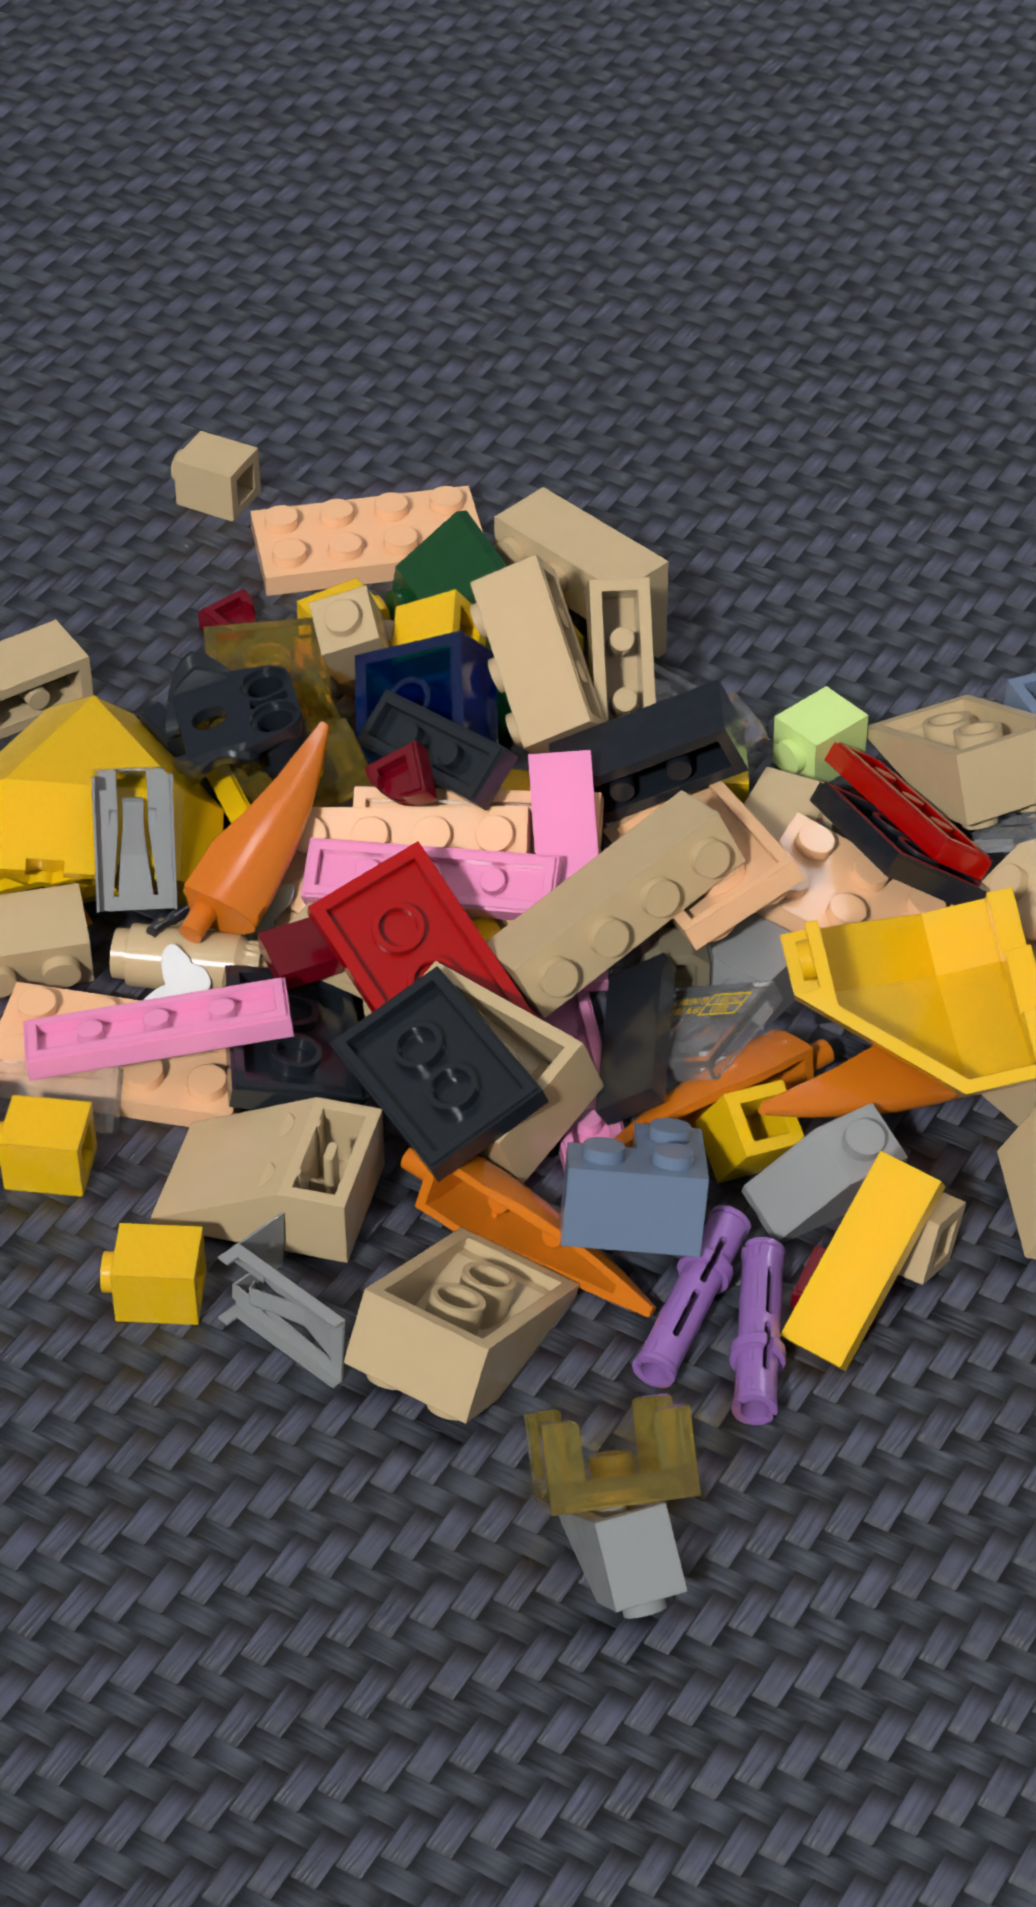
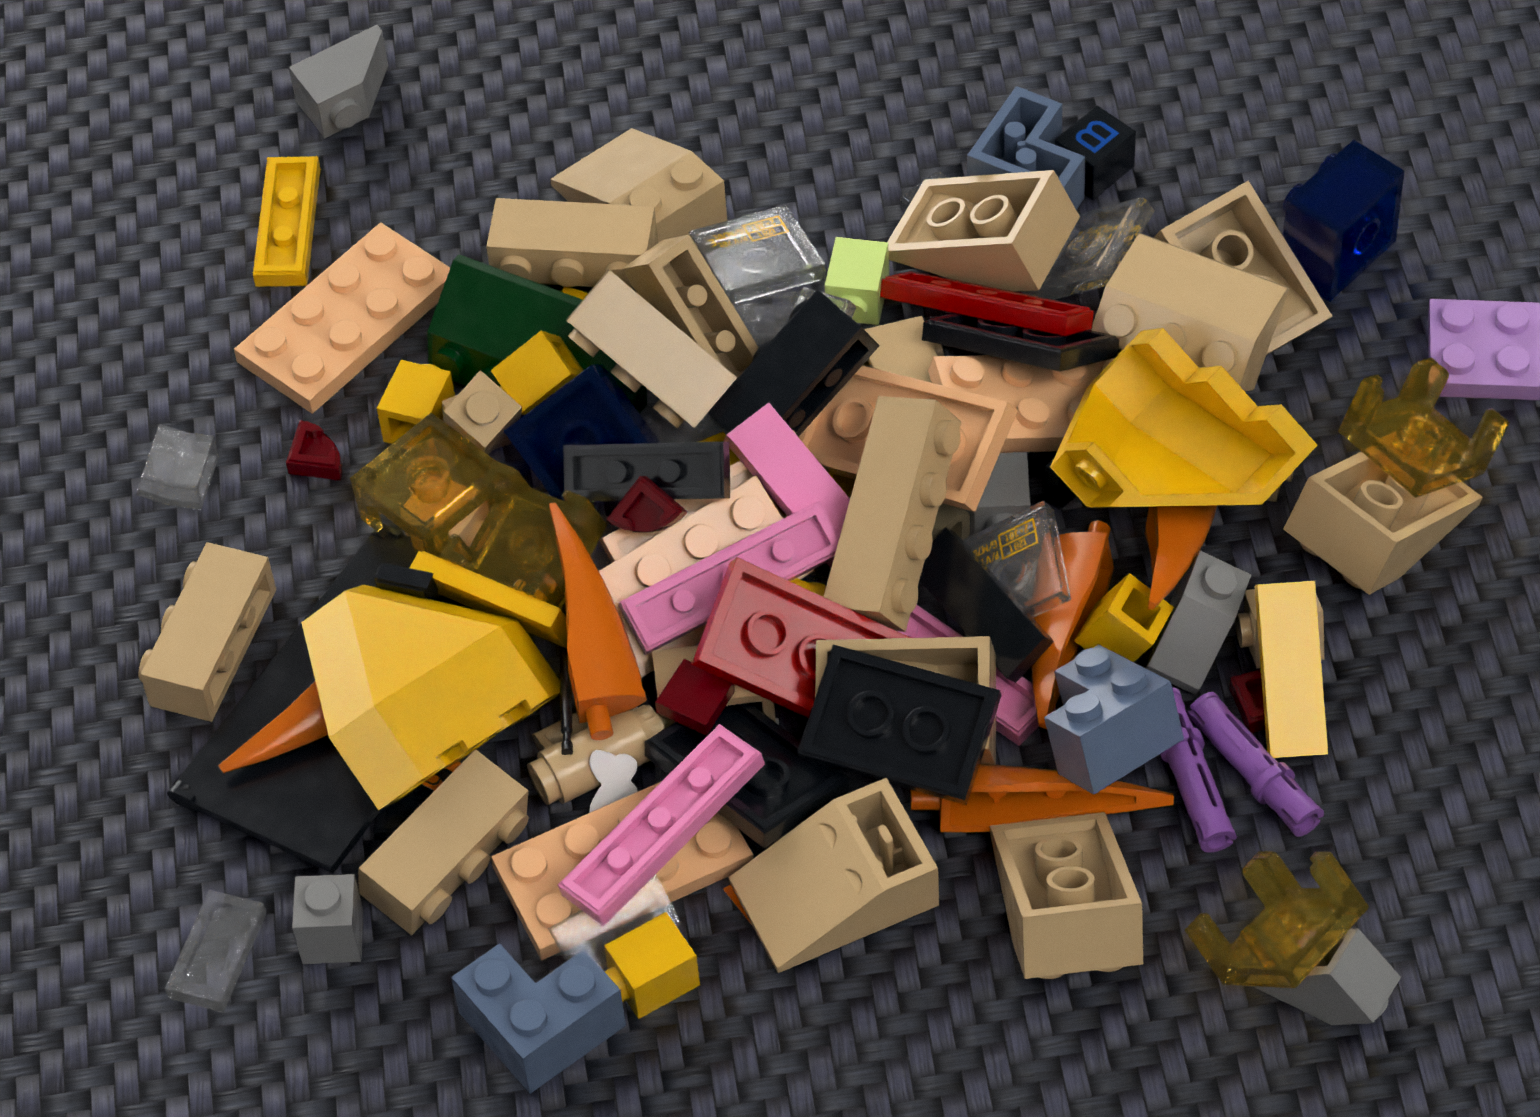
camera: 35 degrees left, 10 degrees up
light grey piece [91,766,178,913] -> none
yellow brick [100,1223,207,1325] -> none
black piece [165,651,310,786] -> none
tan brick [171,431,261,522] -> none
light grey piece [218,1212,345,1389] -> none
none -> clear piece [136,424,219,509]
none -> yellow tile [253,156,321,287]
none -> light grey slope [289,25,388,138]
none -> tan slope [550,128,728,243]
none -> clear tile [689,205,826,305]

